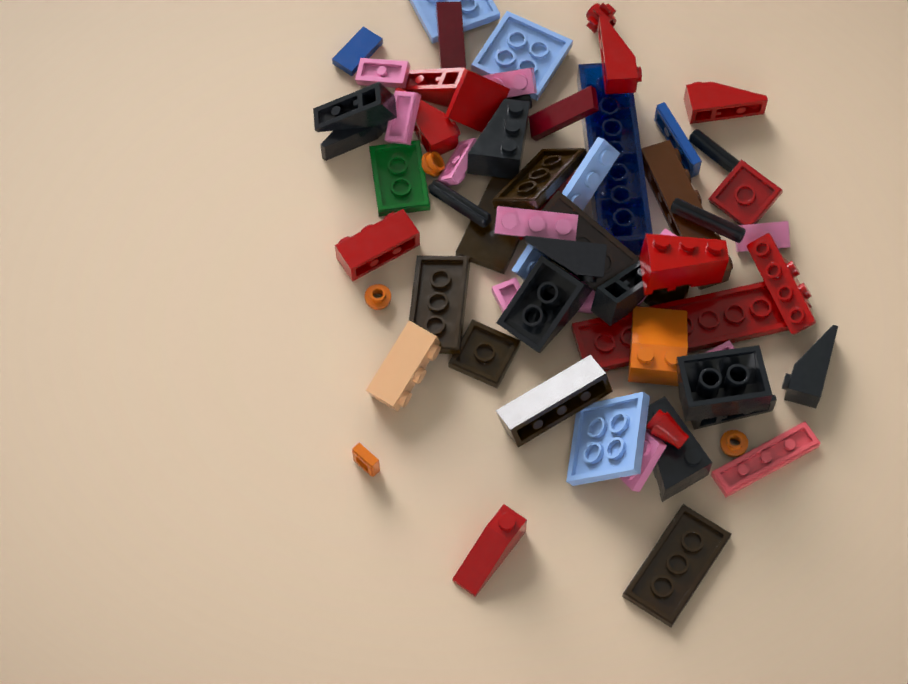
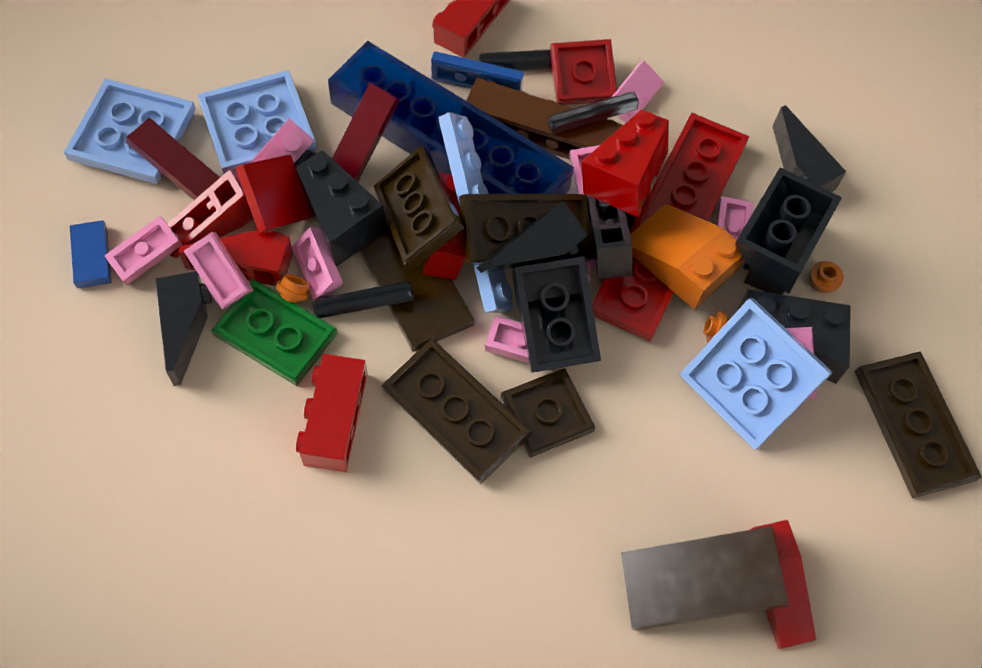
camera: 55 degrees left, 0 degrees up
black slope [313,82,397,132] -> none
orange tile [352,443,380,477] -> none
orange plate [365,284,391,310] -> none
light nougat brick [366,320,441,412] -> none
bright pink plate [494,206,578,241] -> none
brick [496,355,613,448] -> none
red gear [586,3,617,33] -> none
red slope [598,16,642,94] -> none
red cone [646,409,689,449] -> none
coral tile [711,421,821,497] -> none
red bracket [747,233,816,335] -> none
none -> dark brown tile [621,526,789,631]

